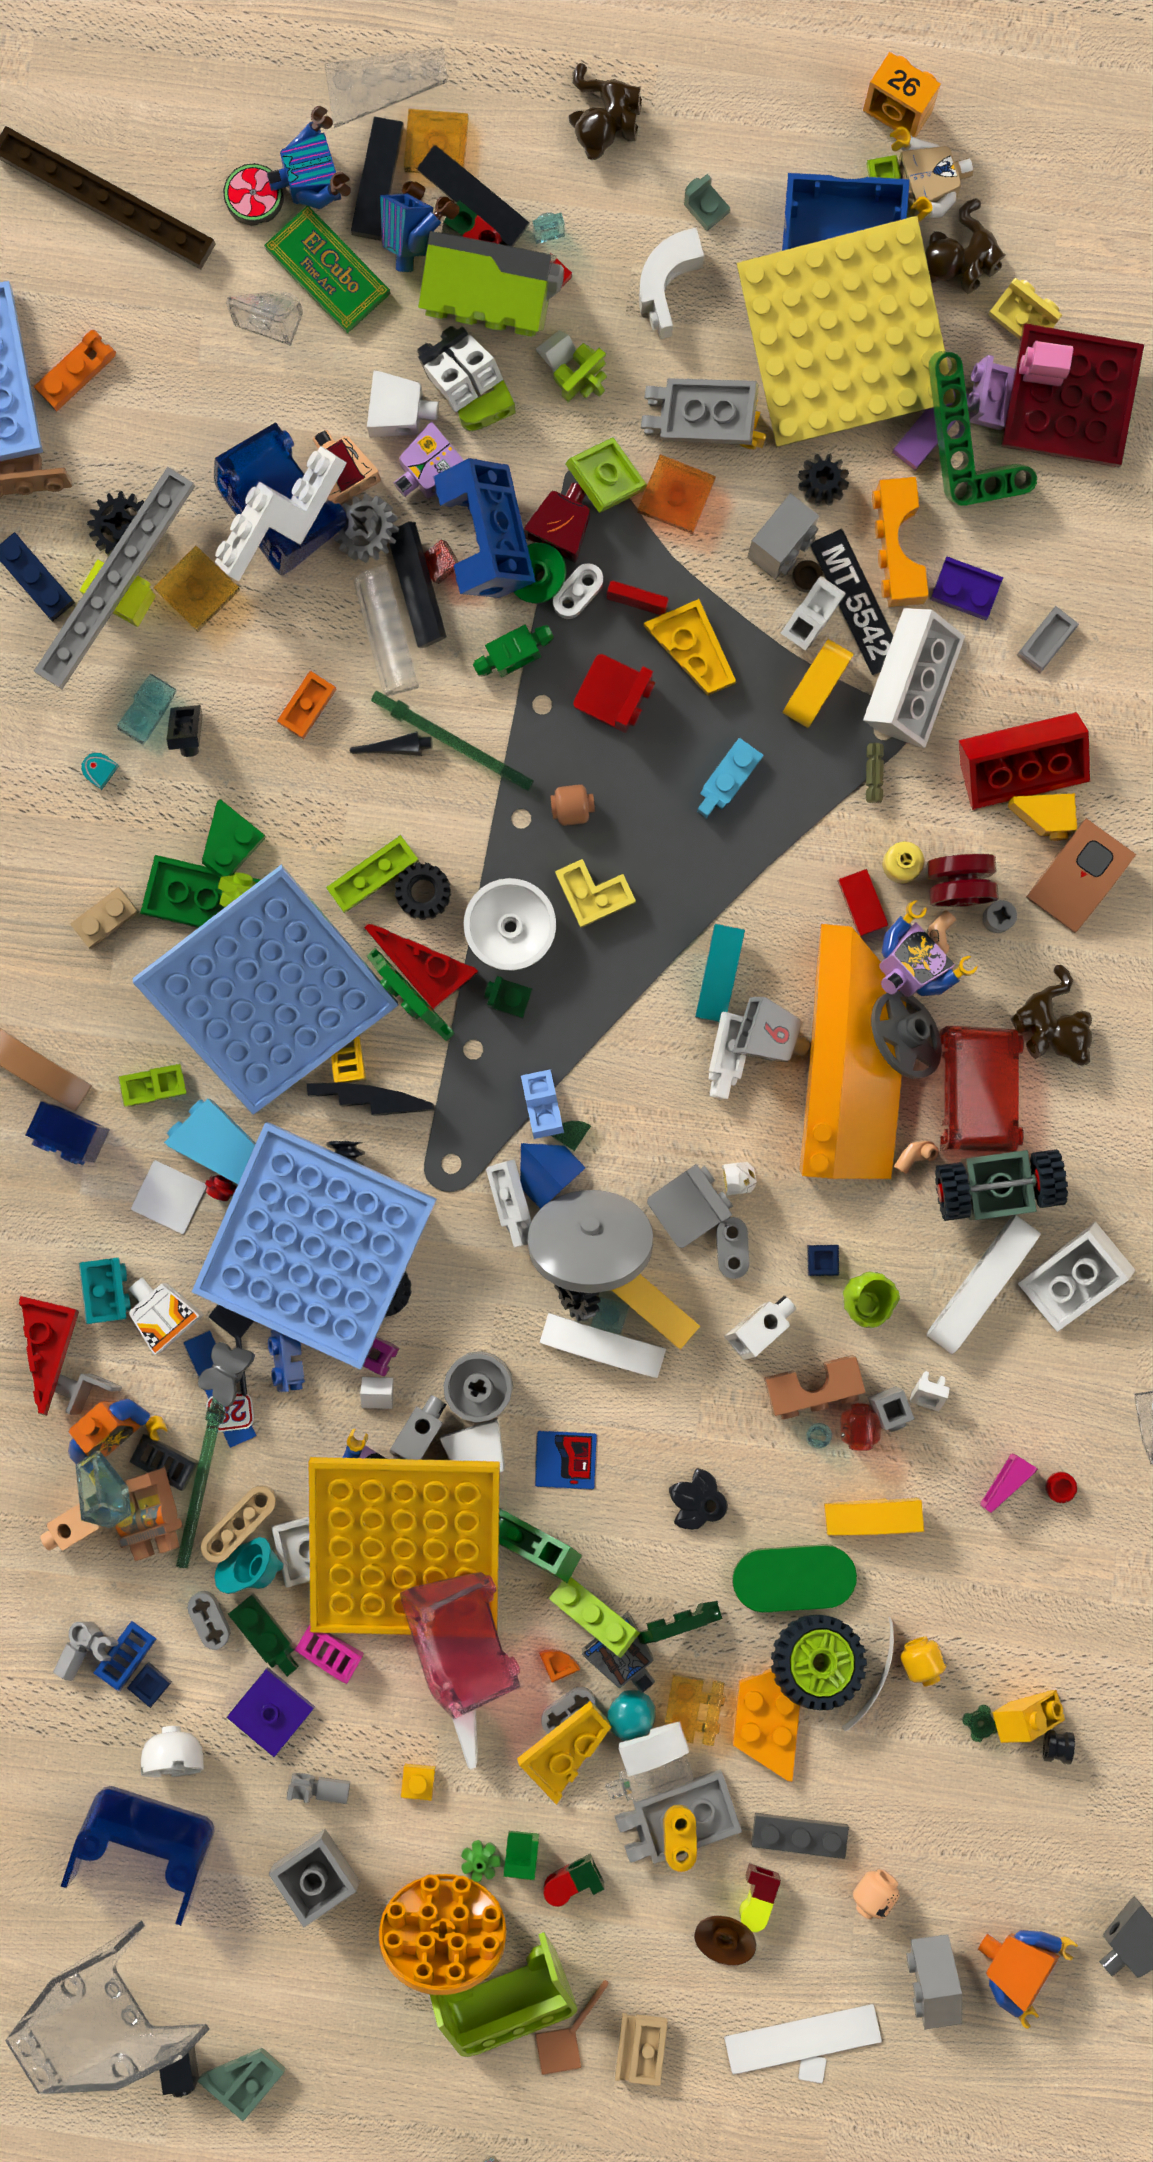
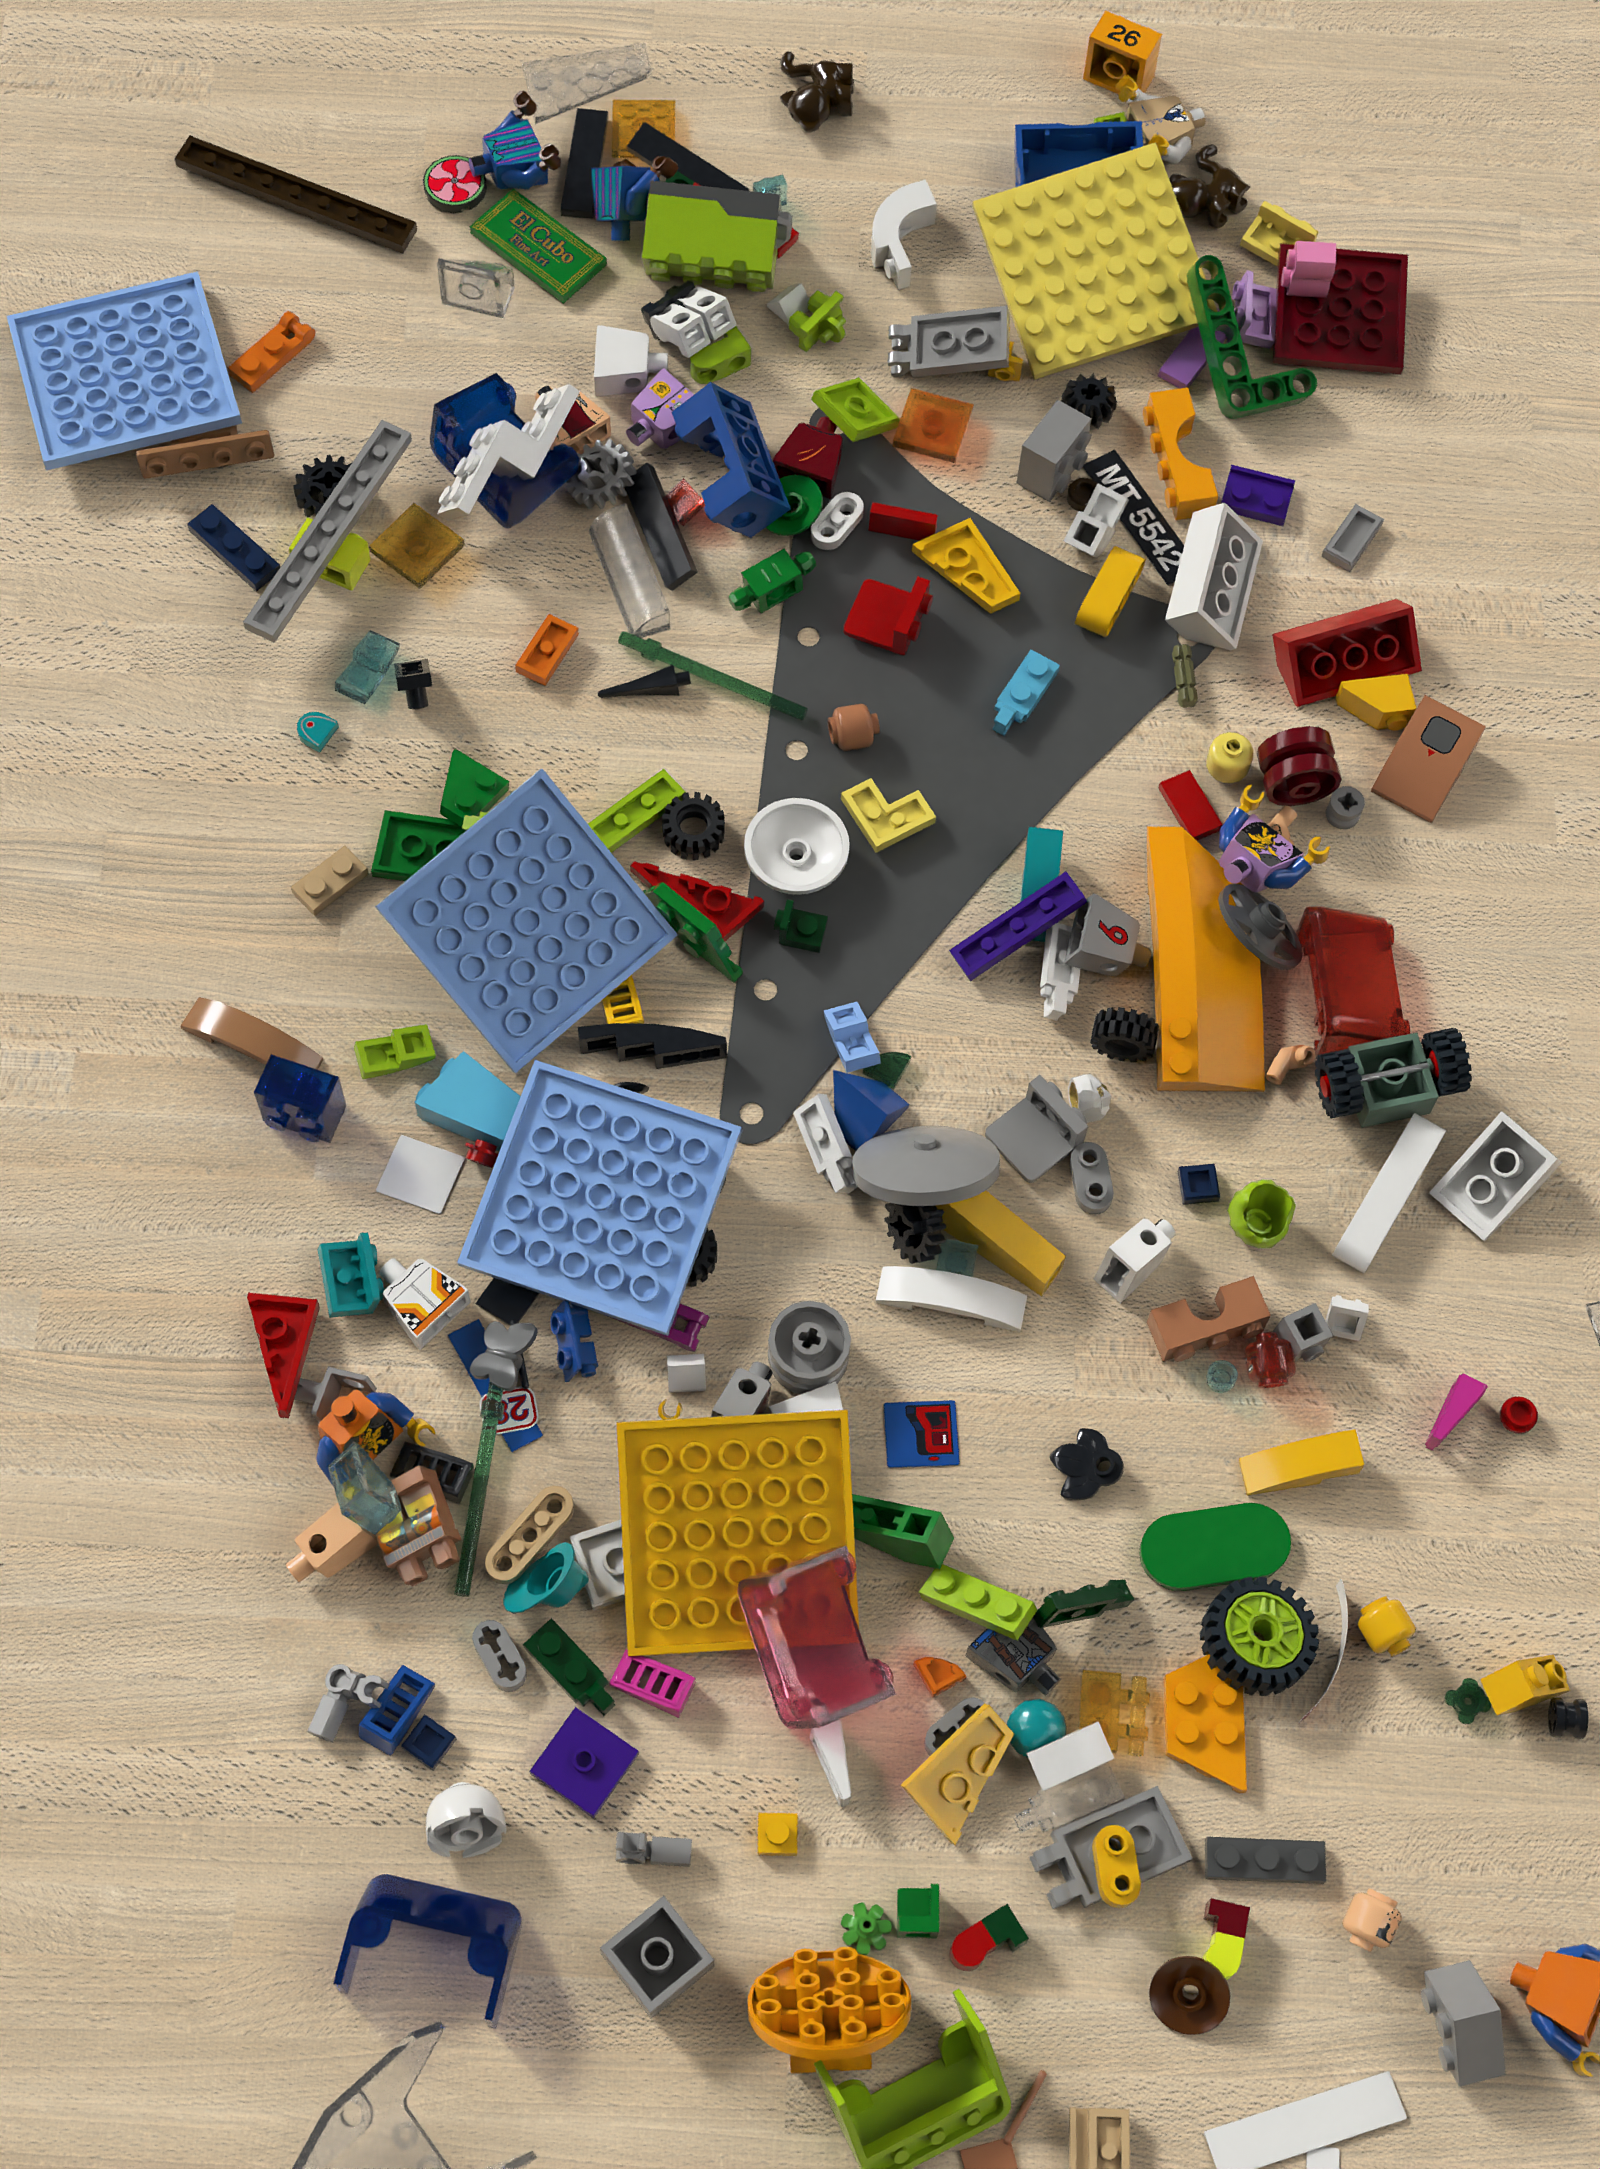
camera: 10 degrees left, 20 degrees down
sand green bracket [684,174,730,231] -> none
dark brown animal [1011,965,1092,1066] -> none
none -> dark purple plate [949,872,1087,981]
none -> black tyre [1090,1007,1159,1062]

